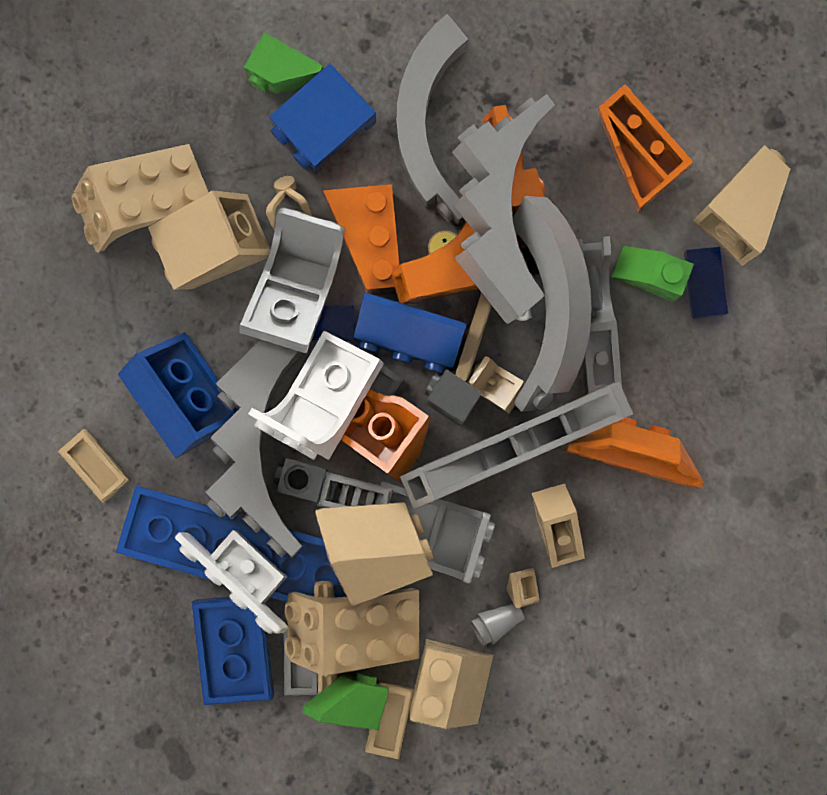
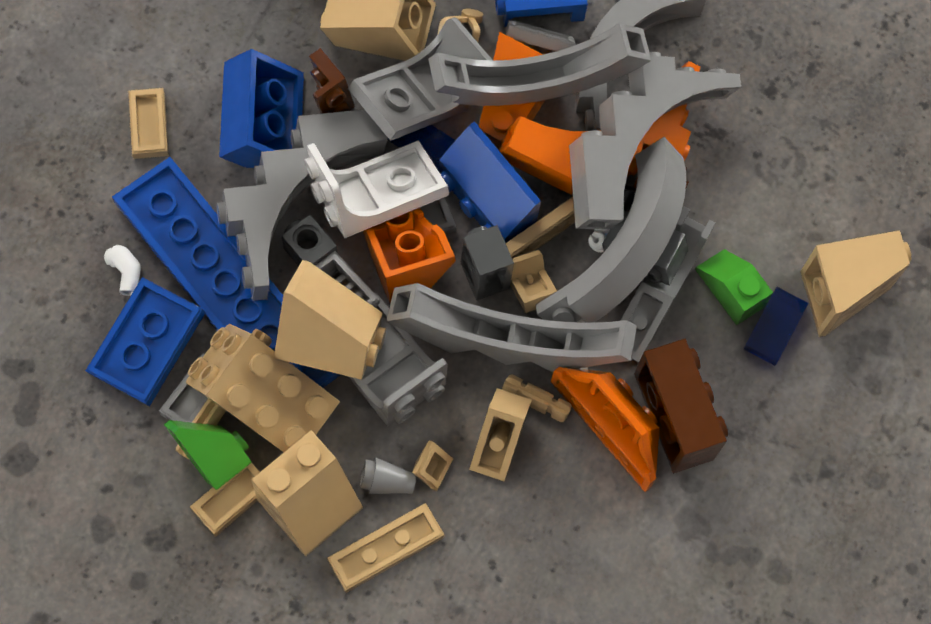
camera: 30 degrees right, 15 degrees down
white bracket [175,530,289,634] -> none
orange wedge [598,84,693,212] -> none
none -> white arm [104,245,141,296]
none -> reddish brown bracket [309,48,355,114]
none -> tan tile [327,503,444,593]
none -> light grey arch [428,23,652,106]
none -> tan axle [502,374,572,422]
none -> light grey tile [505,19,576,51]
none -> reddish brown brick [634,338,728,474]

